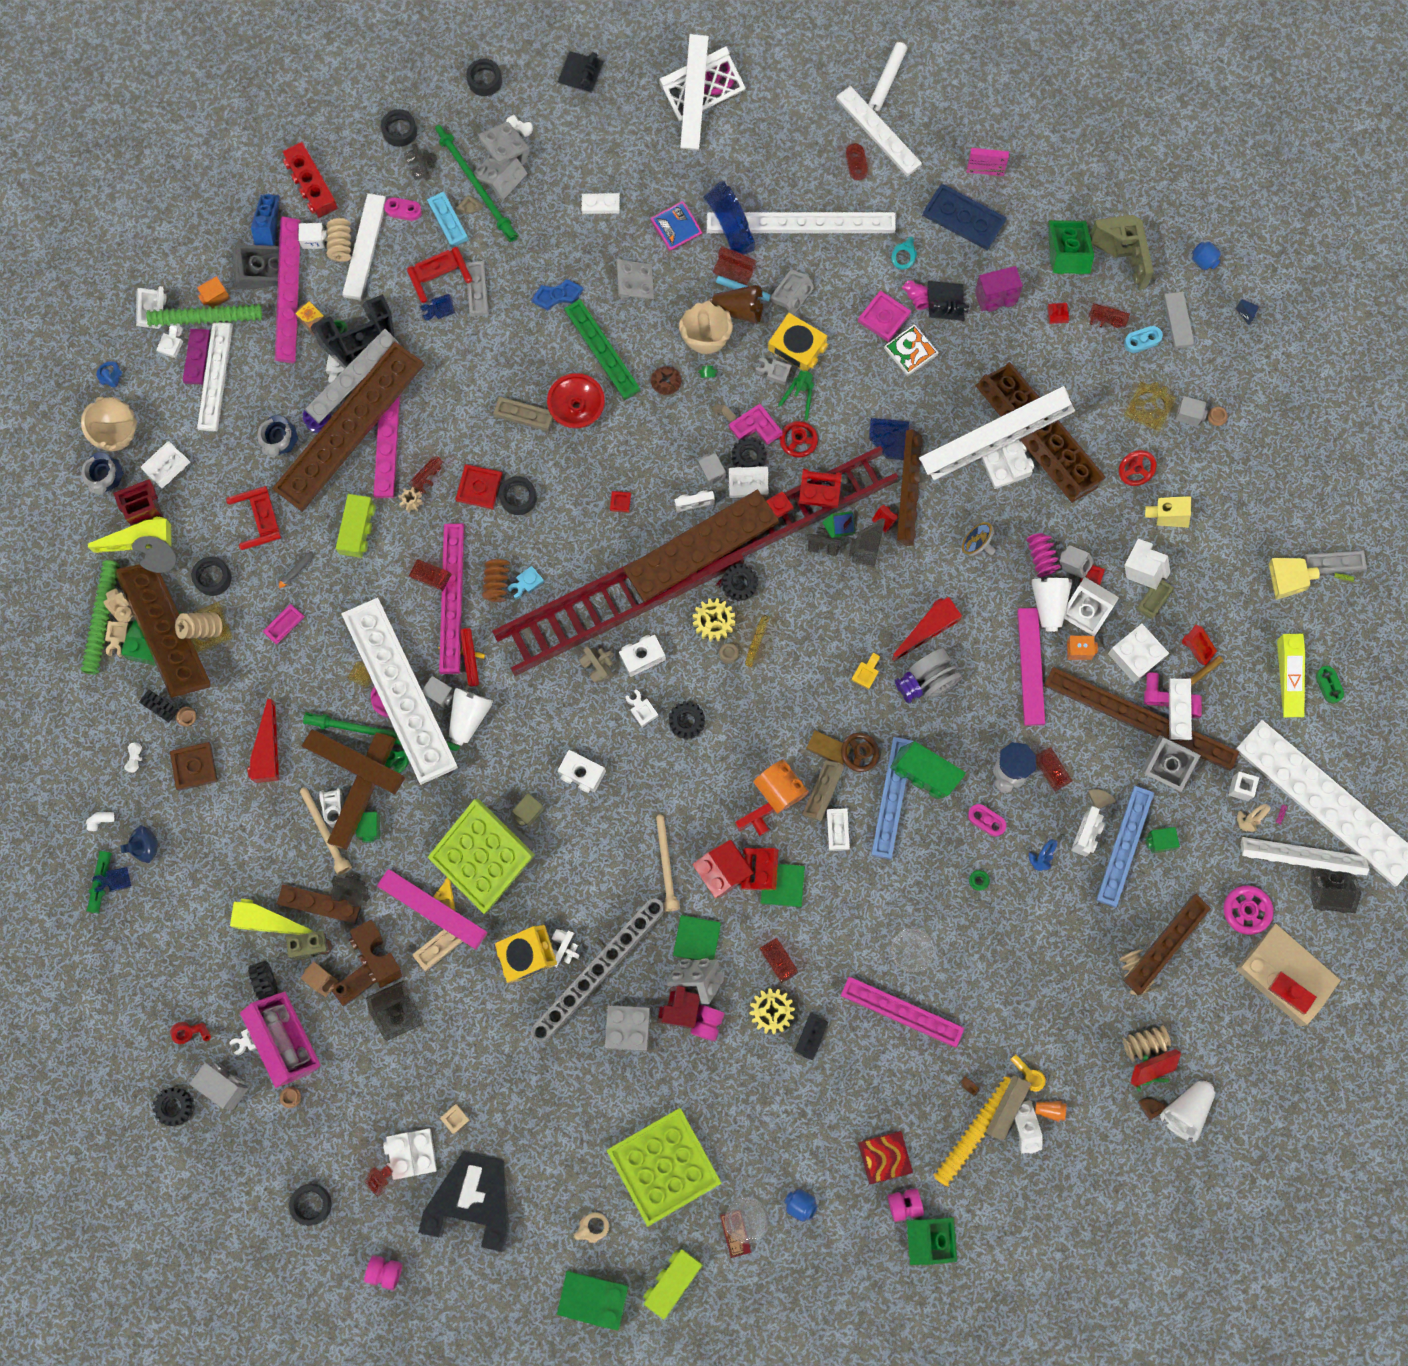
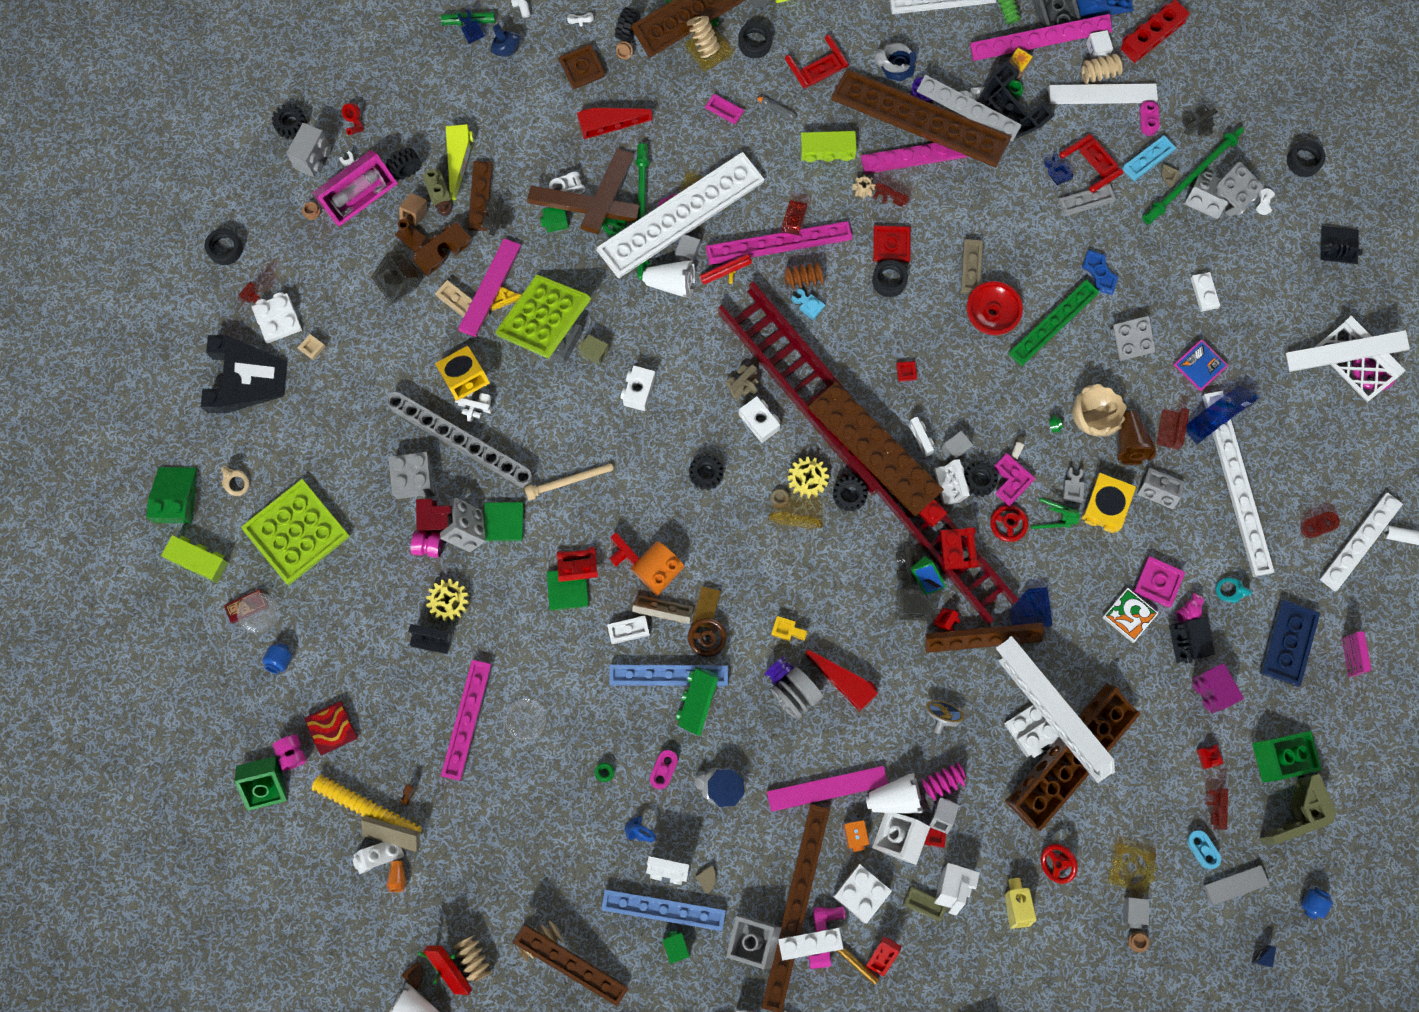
camera: 75 degrees right, 0 degrees up
tan piece [300,787,352,875] -> none
dark pink wheel [364,1255,402,1291] -> none
black tyre [381,109,418,147] -> none
white plate [626,690,658,727] -> none
copper gear [651,365,681,395] -> none
red slope [692,840,754,898] -> none
medium azure bar [716,276,771,302] -> none
clear red plate [759,937,799,983] -> none
yellow plate [1010,1054,1046,1092] -> none
clear red plate [1036,747,1072,792] -> none

